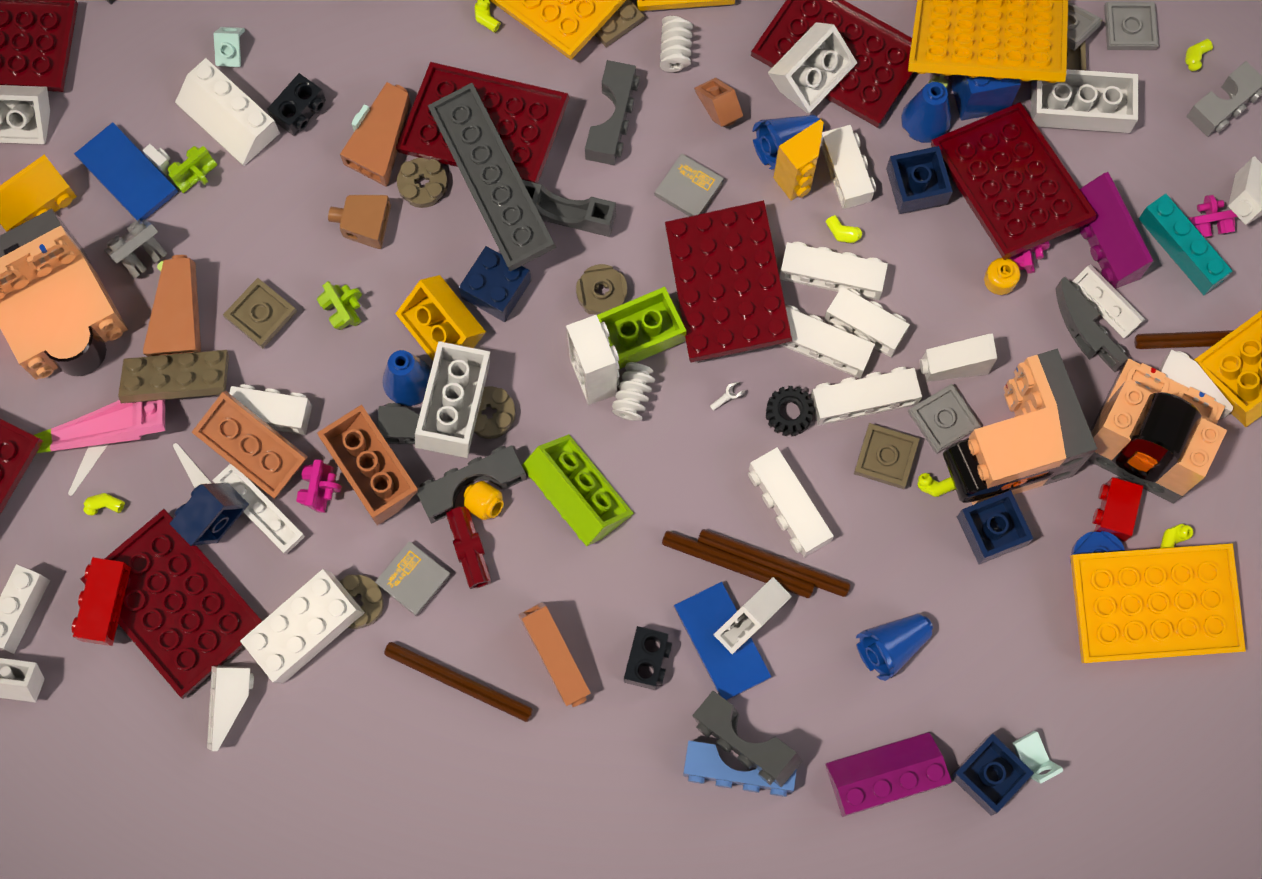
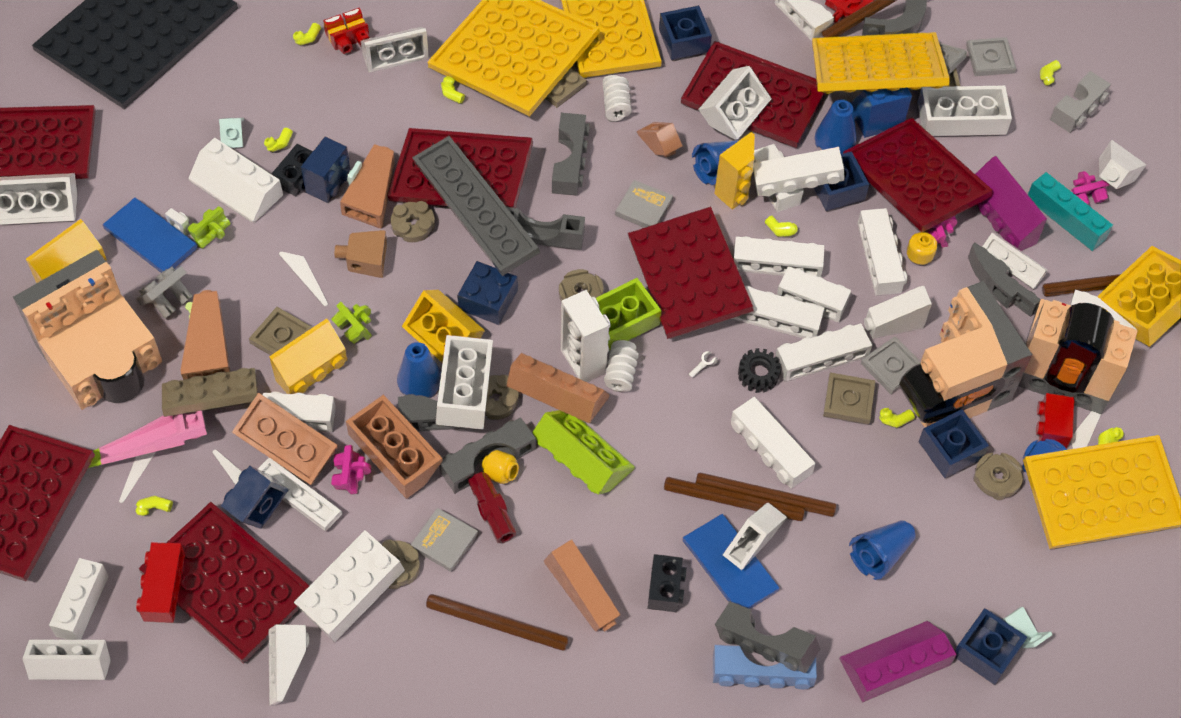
camera: 10 degrees left, 15 degrees down
none -> neon yellow arm [264,128,293,152]
none -> yellow slope [269,318,348,394]
none -> white sticker [279,252,328,306]
none -> dark blue brick [301,137,351,203]
none -> nougat slope [507,353,609,424]
none -> white brick [753,147,844,197]
none -> white brick [858,208,907,296]
none -> dark tan plate [973,453,1023,501]
none -> white sticker [1071,411,1101,449]

